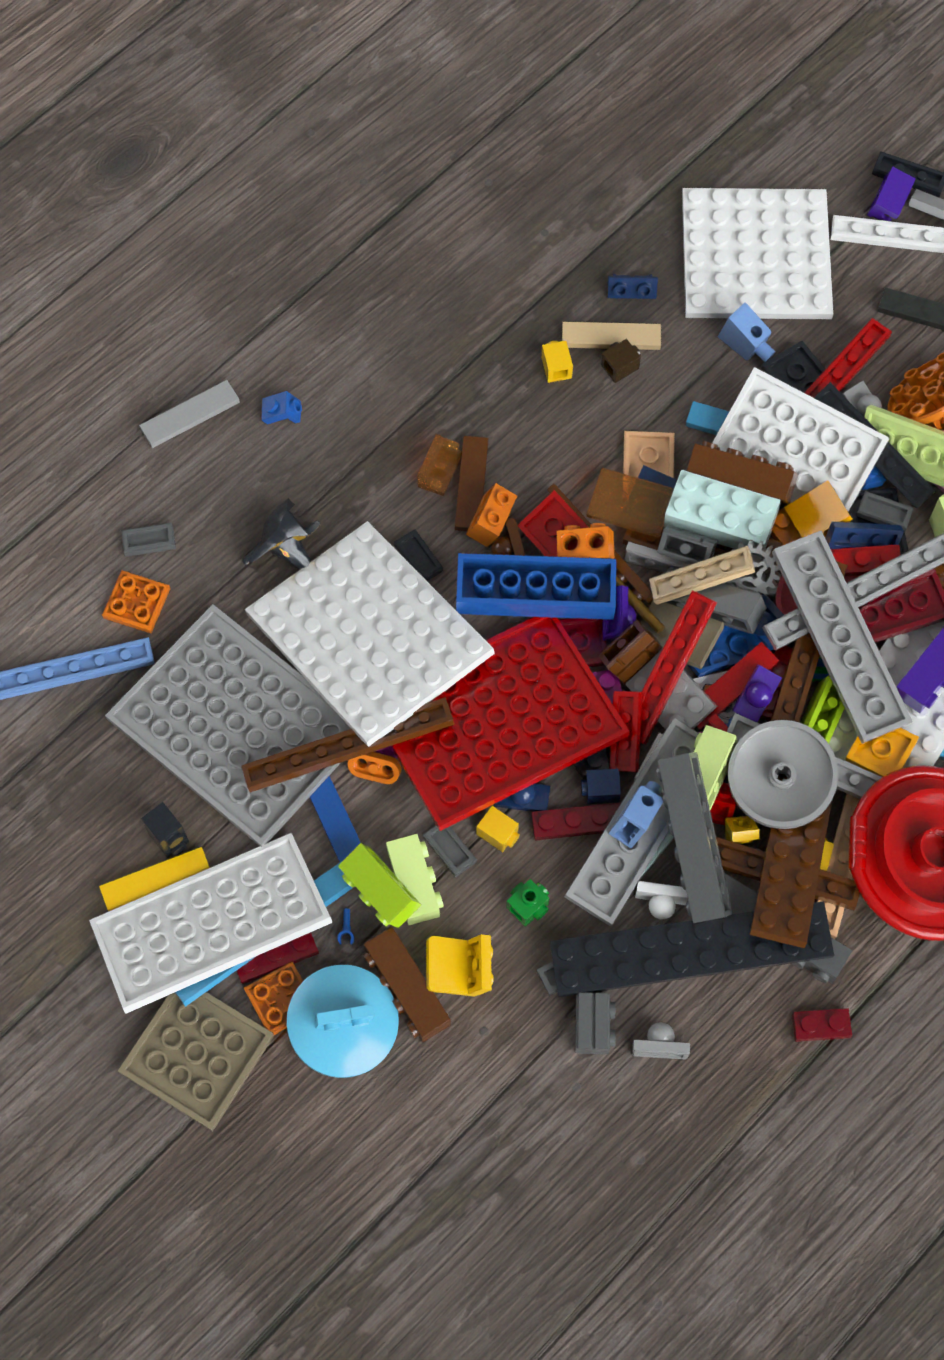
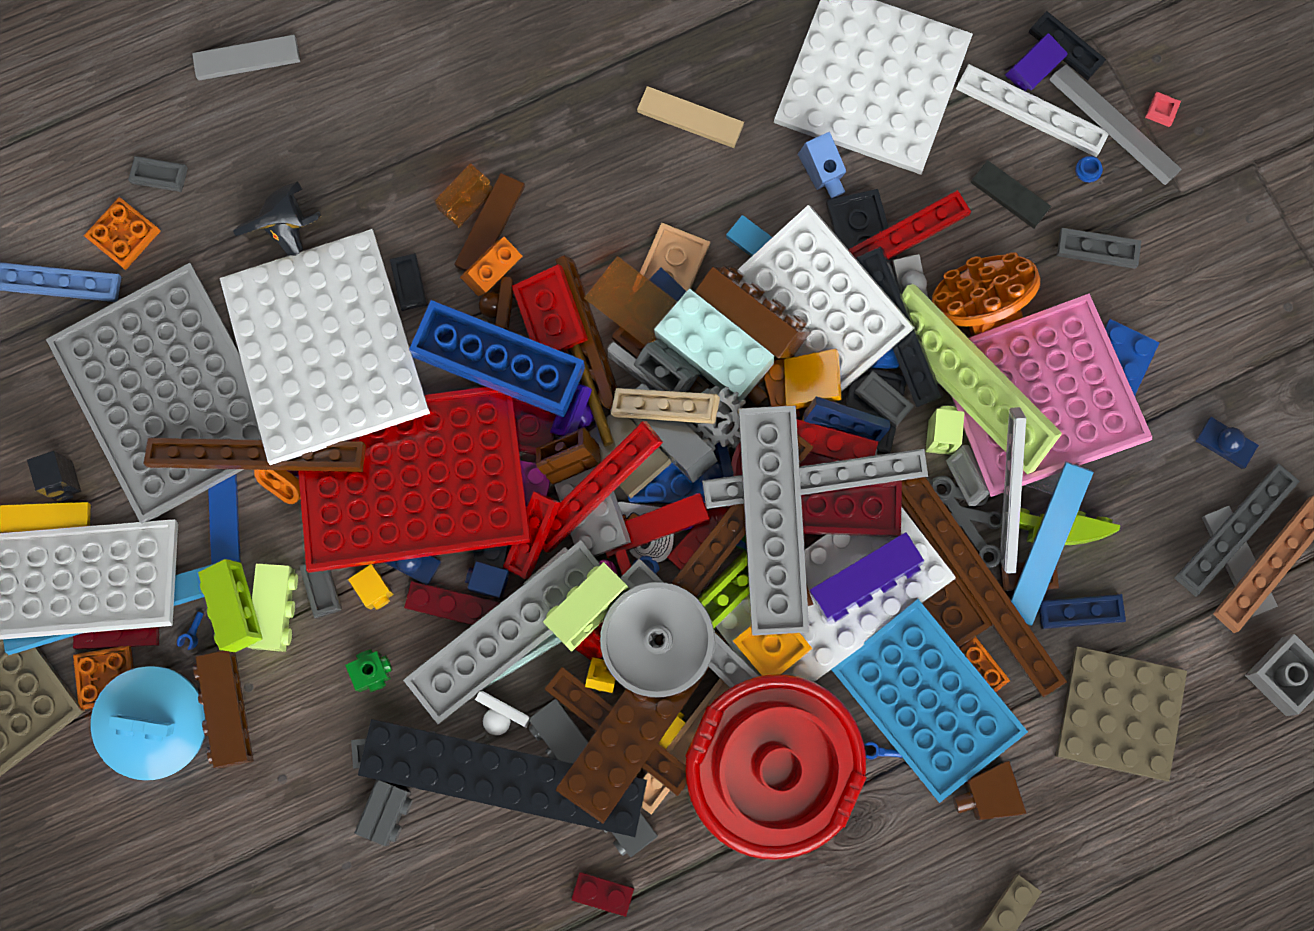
camera: 20 degrees right, 10 degrees up
blue bracket [262,391,302,424] -> none
yellow bracket [426,934,493,996] -> none
yellow brick [541,341,573,383] -> none
orange brick [557,523,615,559] -> none
dark brown brick [601,339,641,383] -> none
dark blue hinge [608,274,658,299] -> none
medium blue torso [608,781,663,848] -> none
light grey tile [632,1022,690,1060] -> none
dark grey brick [657,752,733,923] -> none
dark purple tile [732,665,782,722] -> none

